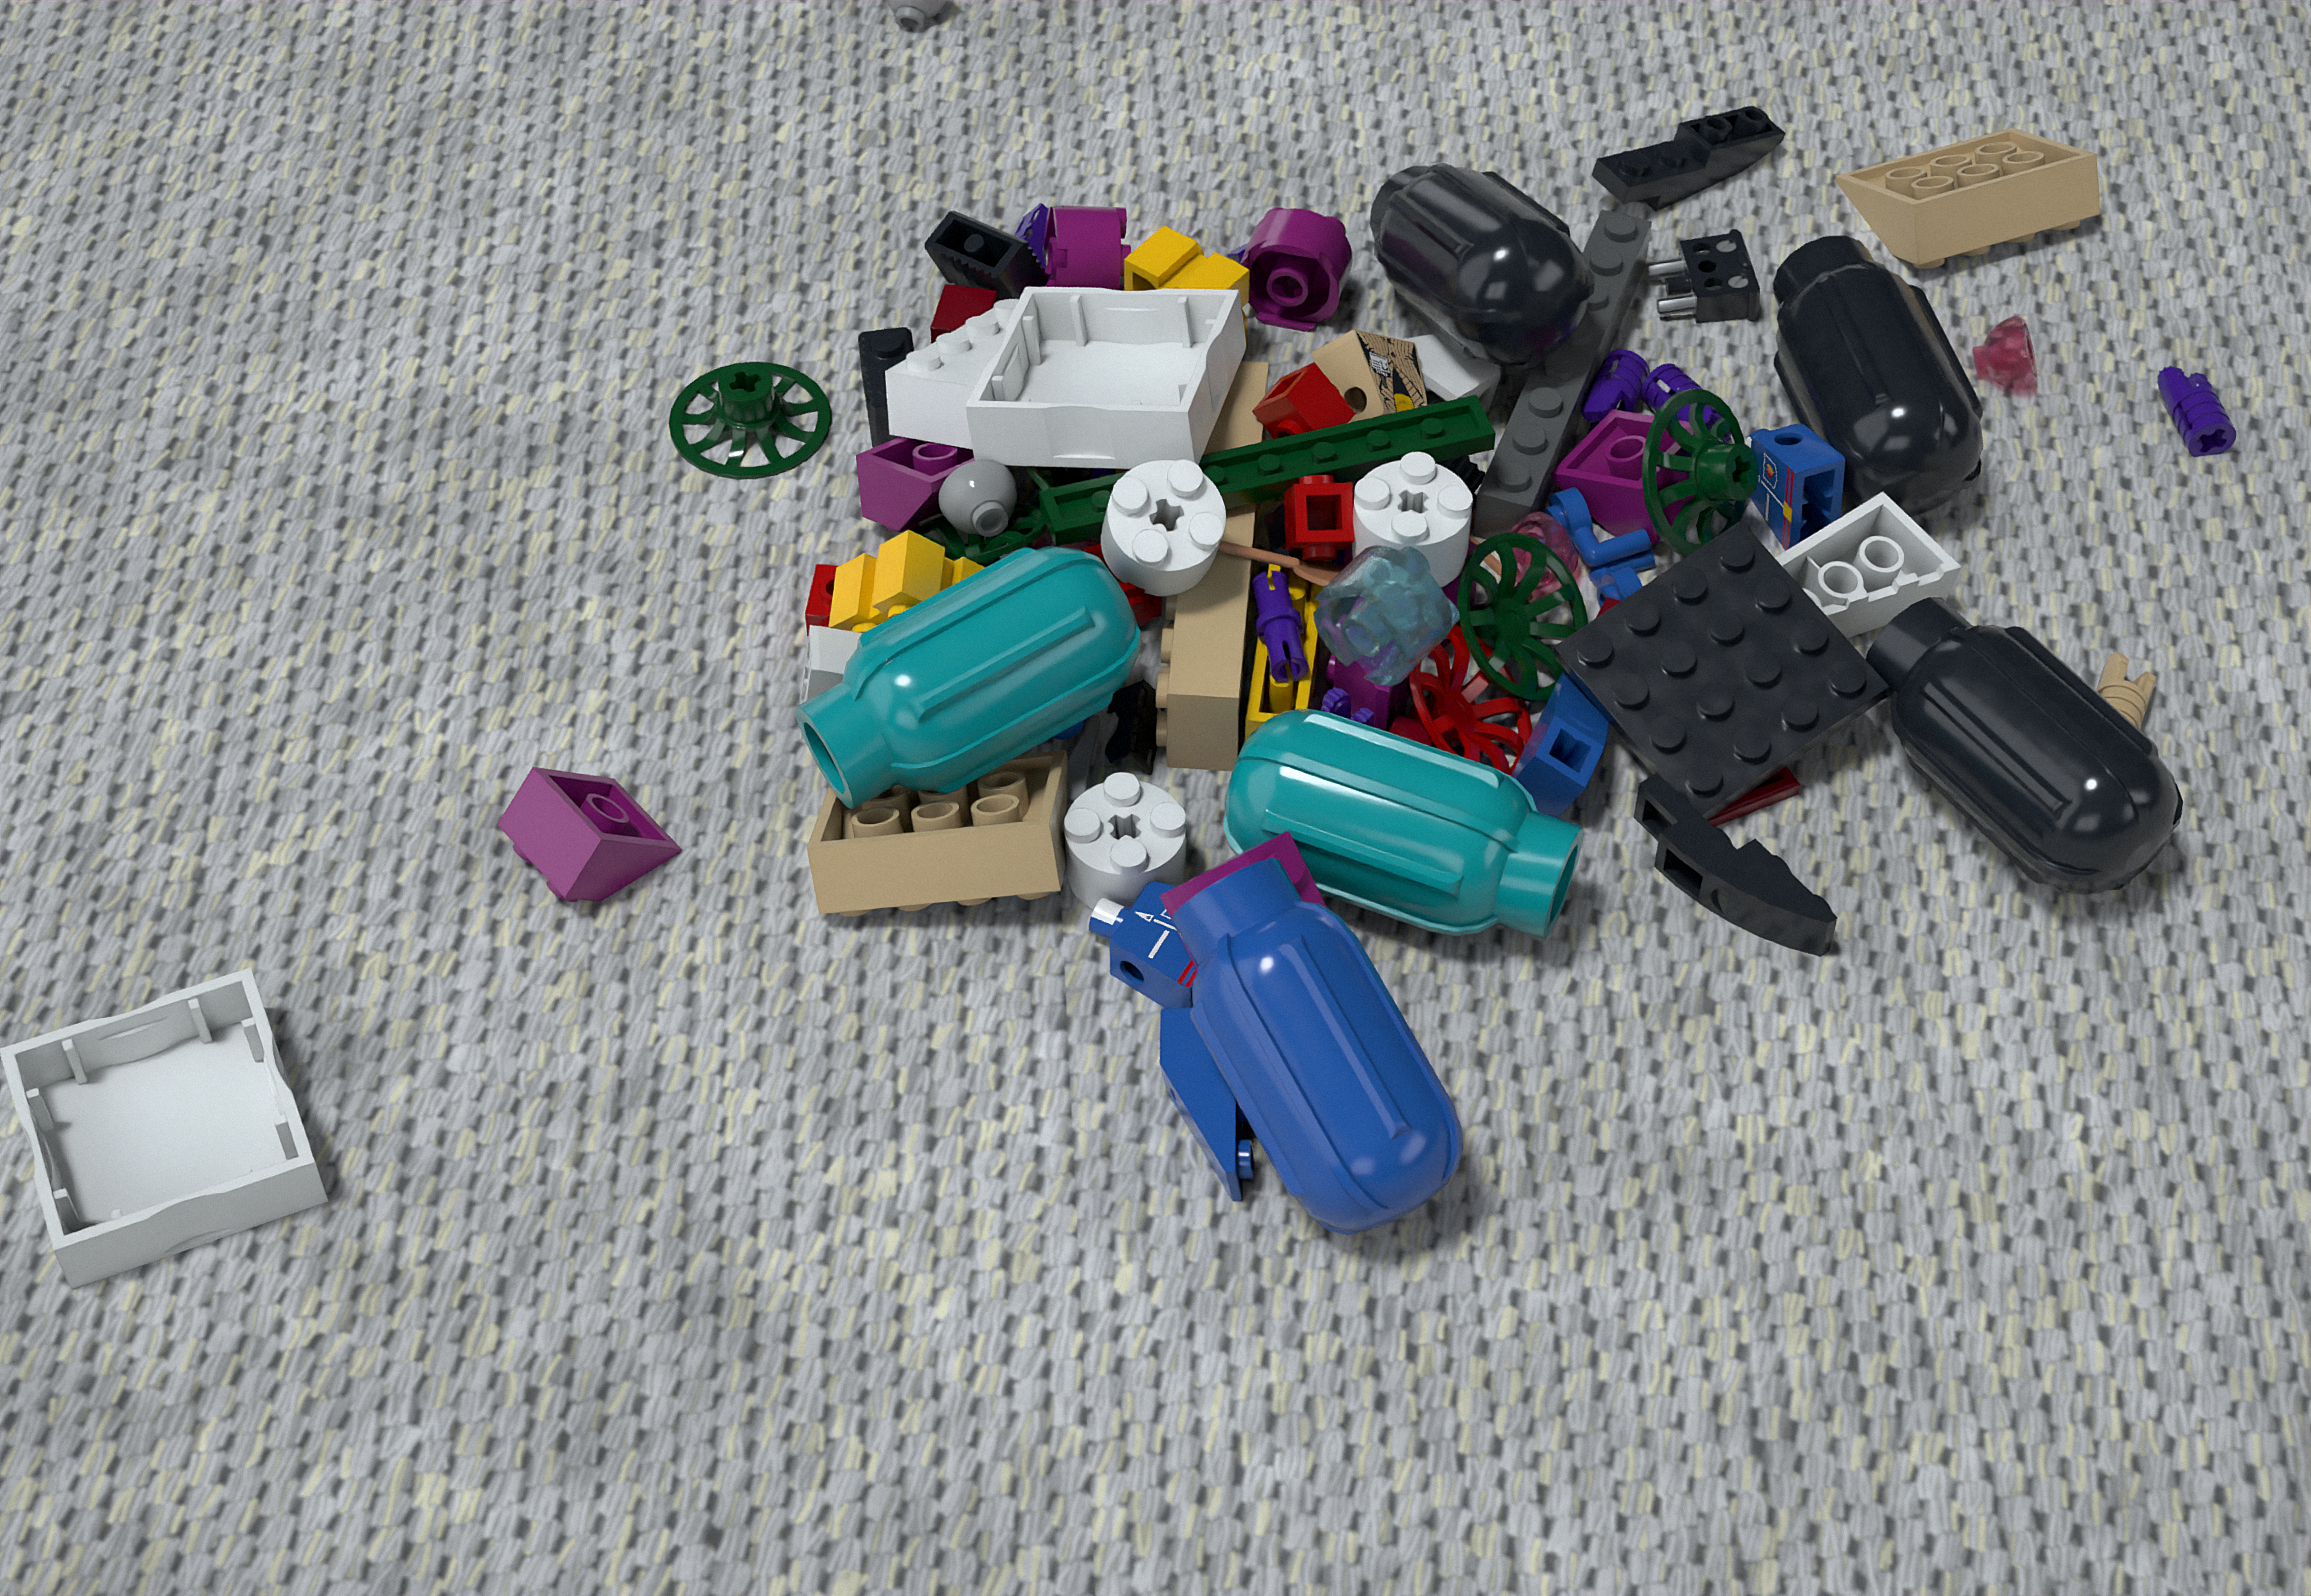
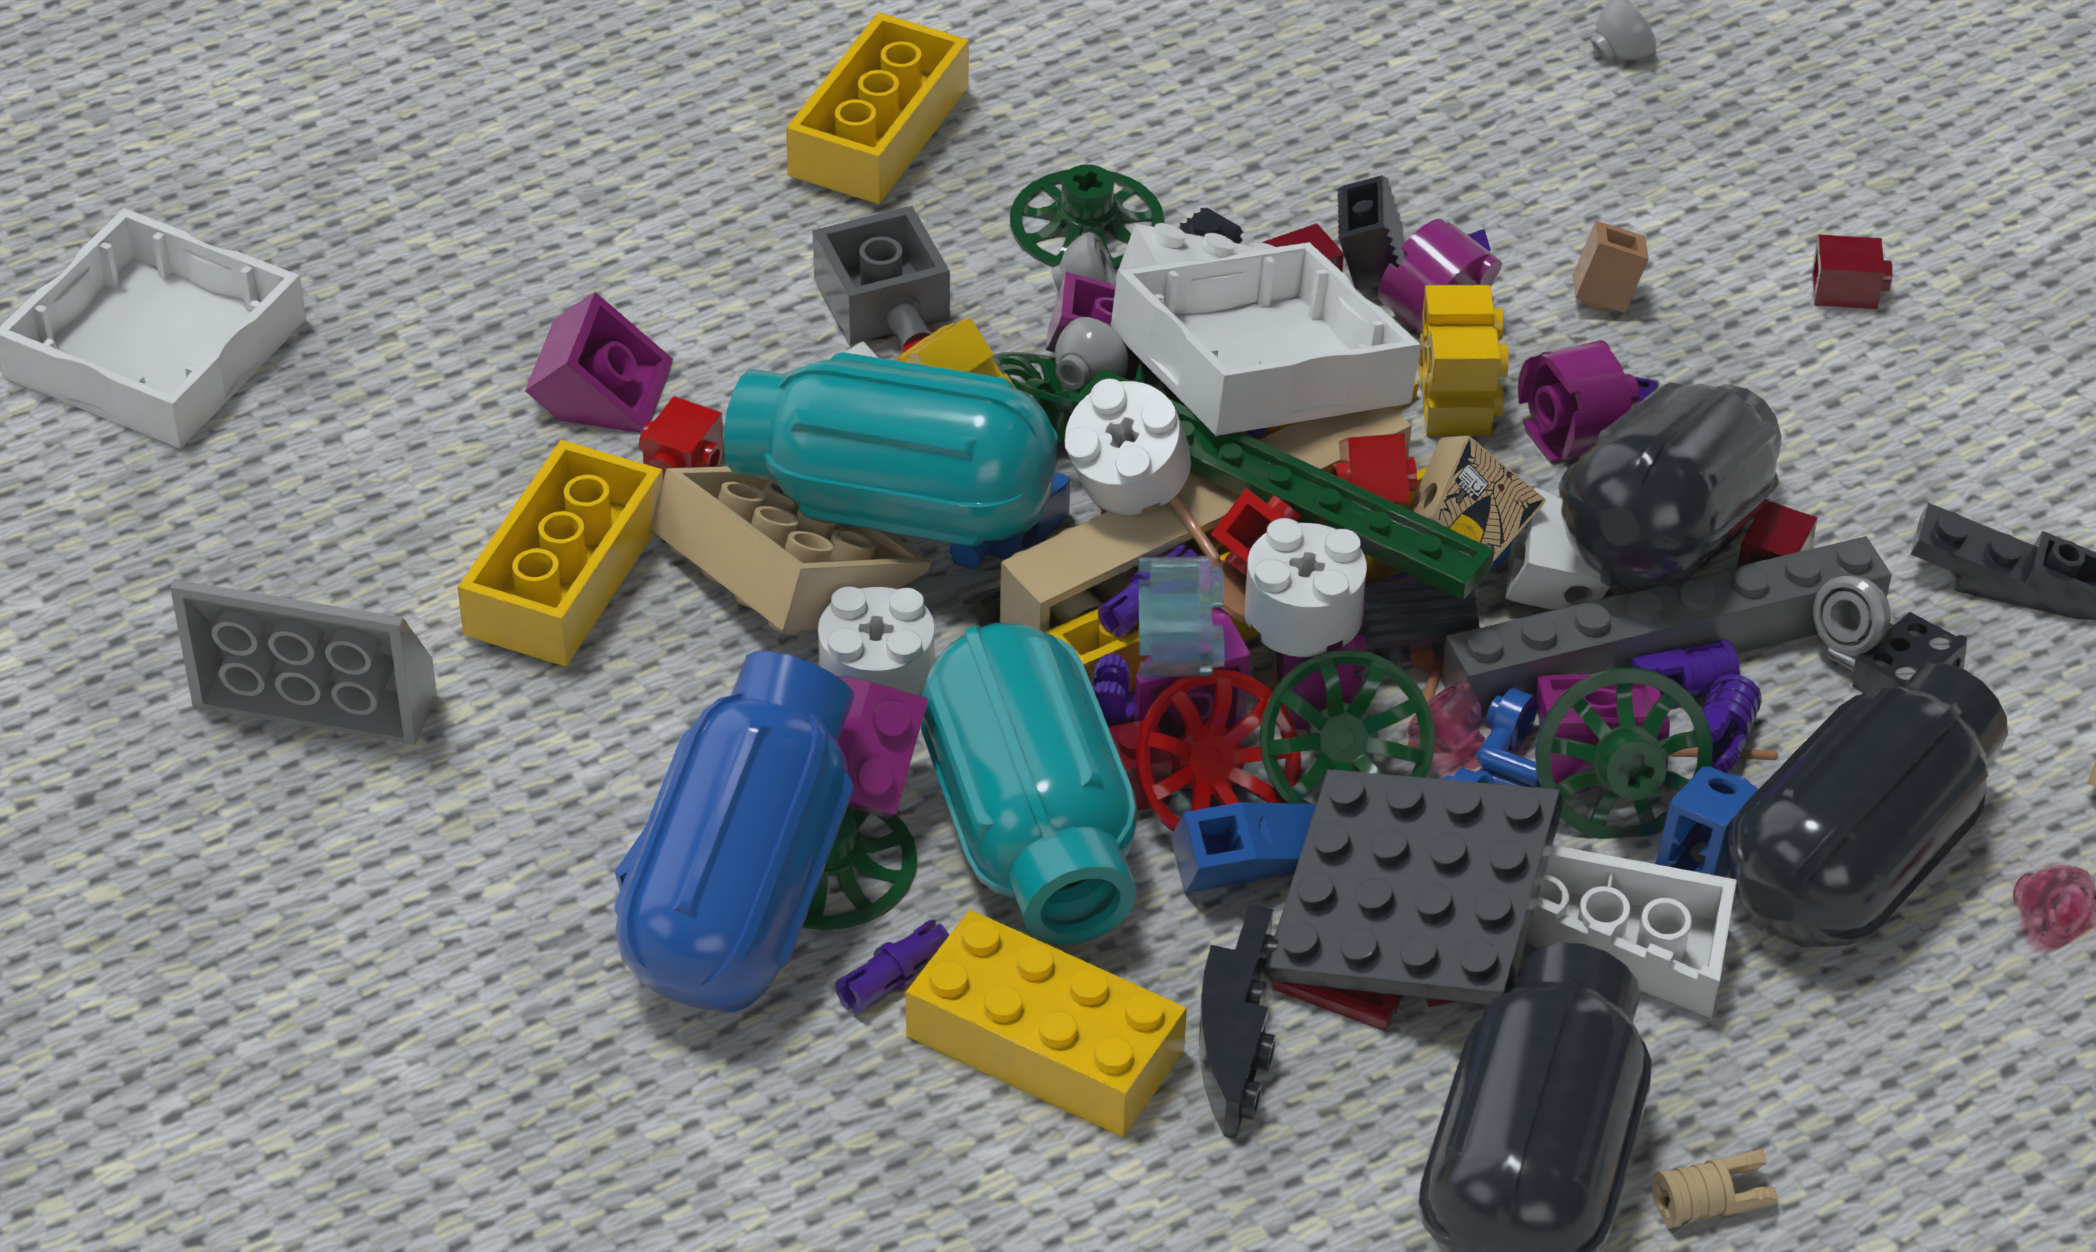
camera: 50 degrees right, 5 degrees down
none -> light grey slope [170,579,437,745]
none -> yellow brick [457,440,663,667]
none -> red brick [639,396,724,480]
none -> yellow brick [786,12,969,205]
none -> dark grey brick [812,206,950,350]
none -> dark purple pin [835,919,949,1014]
none -> yellow brick [905,909,1187,1137]
none -> light grey brick [1051,231,1116,292]
none -> medium nougat brick [1573,220,1649,313]
none -> dark red brick [1811,234,1892,309]
none -> light grey brick [1813,576,1891,656]

